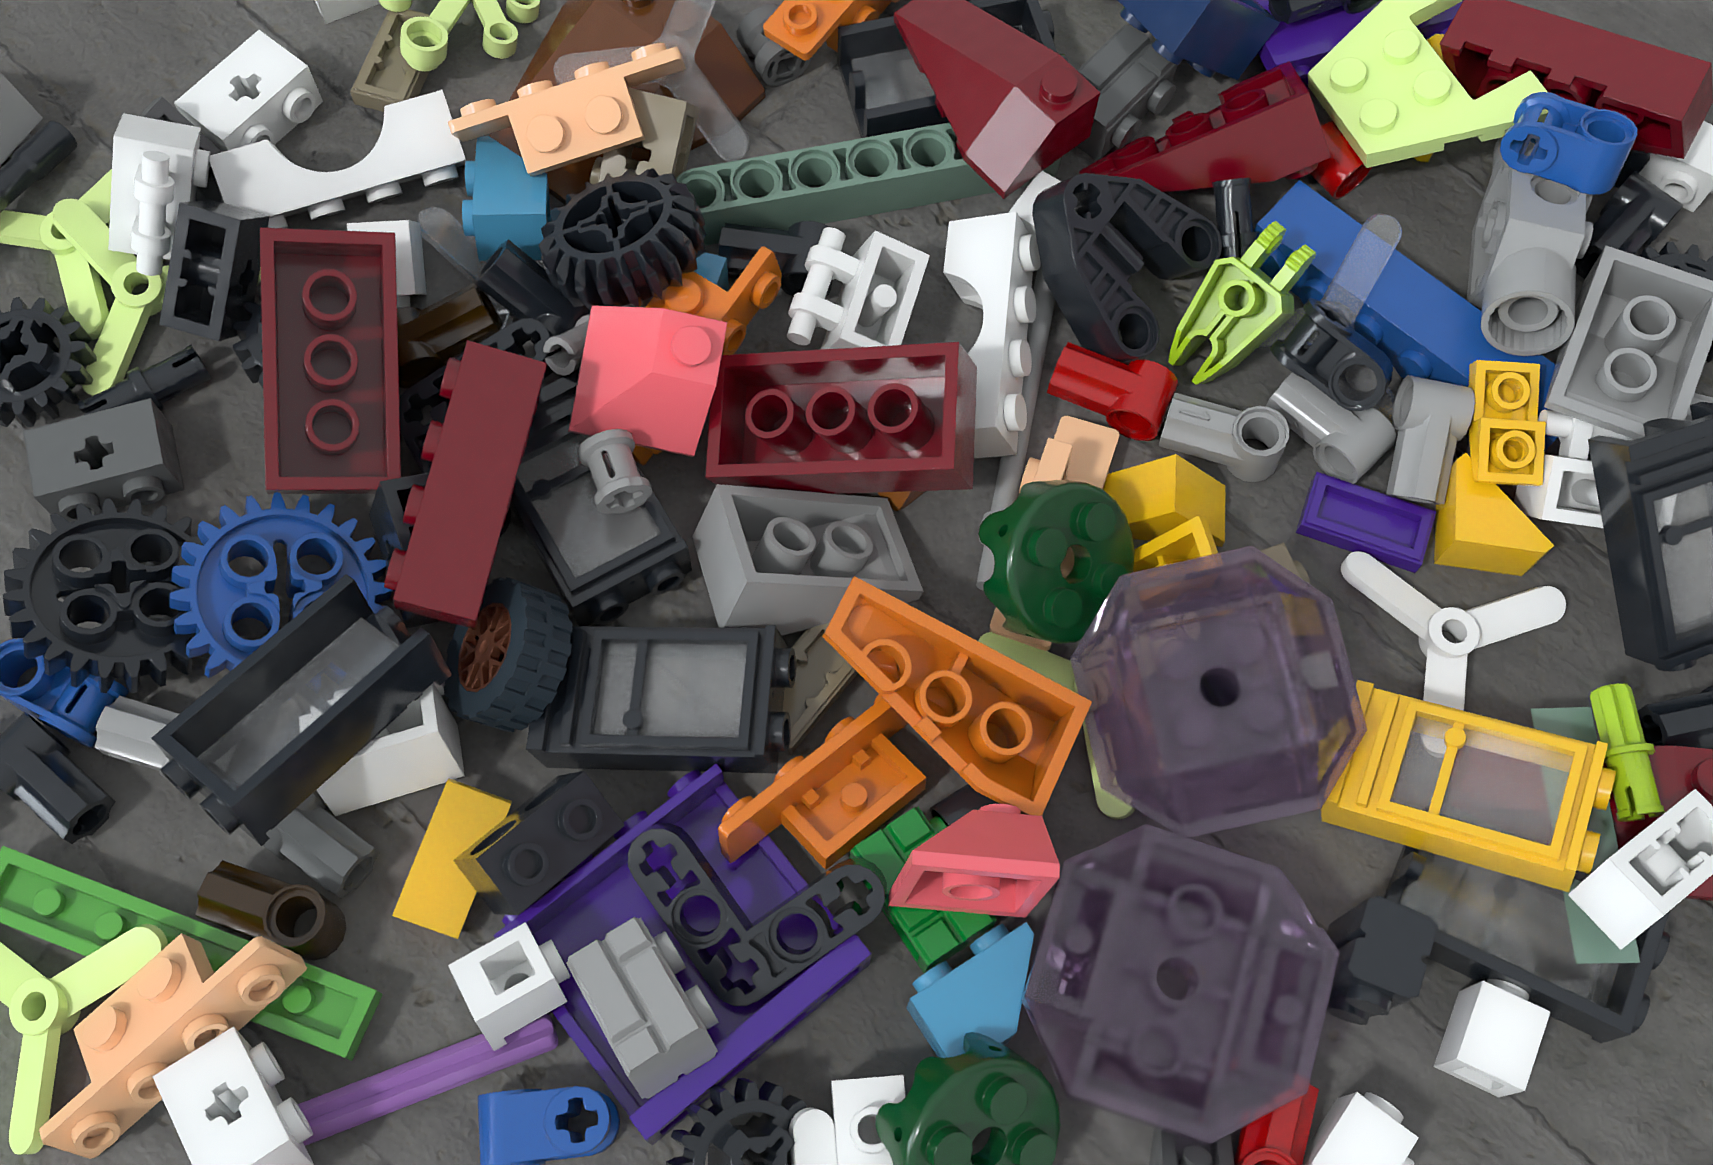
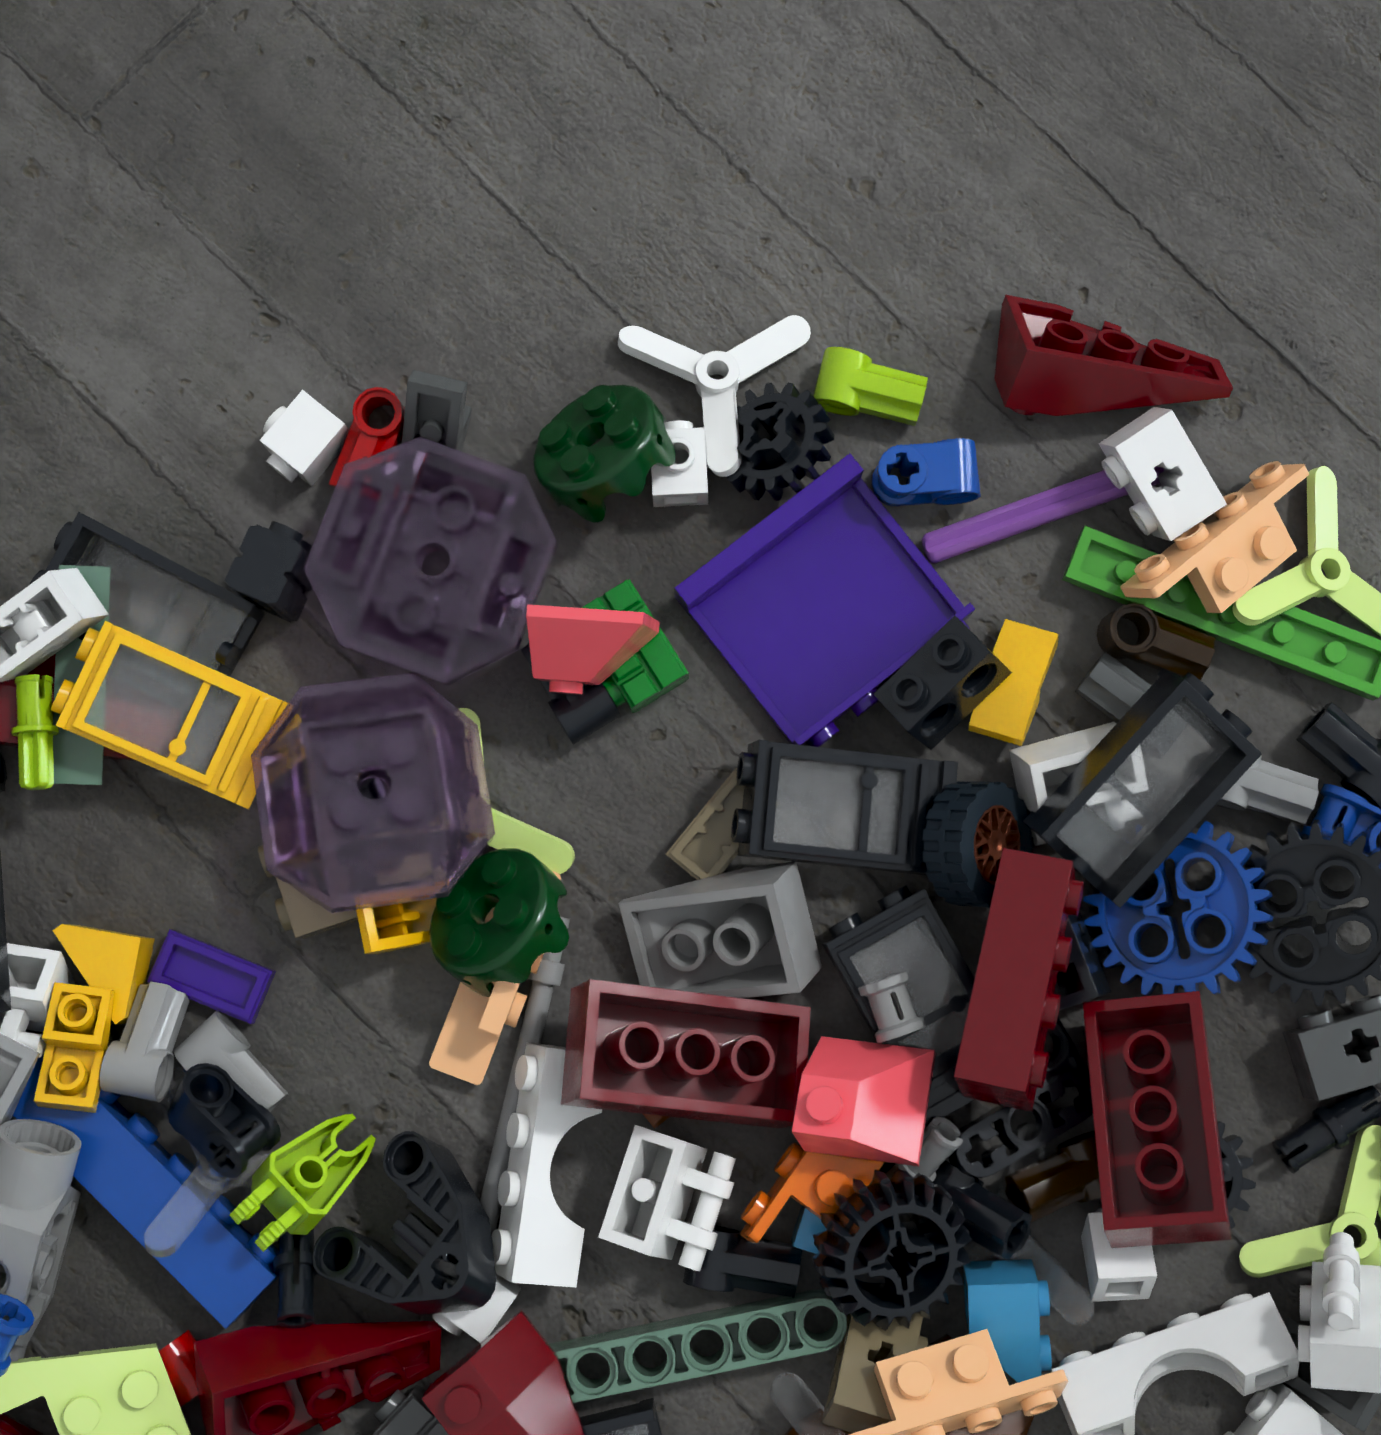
camera: 175 degrees left, 15 degrees up
black brick [159,199,270,341] -> none
white brick [448,922,571,1051] -> none
light grey brick [566,917,719,1099] -> none
black beam [628,823,887,1006] -> none
orange bracket [718,694,926,870] -> none
orange wedge [822,576,1092,816] -> none
dark azure slope [906,922,1034,1058] -> none
red piece [1047,342,1178,441] -> none
yellow slope [1103,454,1226,547] -> none
light grey piece [1159,393,1289,482] -> none
white piece [1341,551,1566,759] -> none
white brick [1433,979,1550,1097] -> none

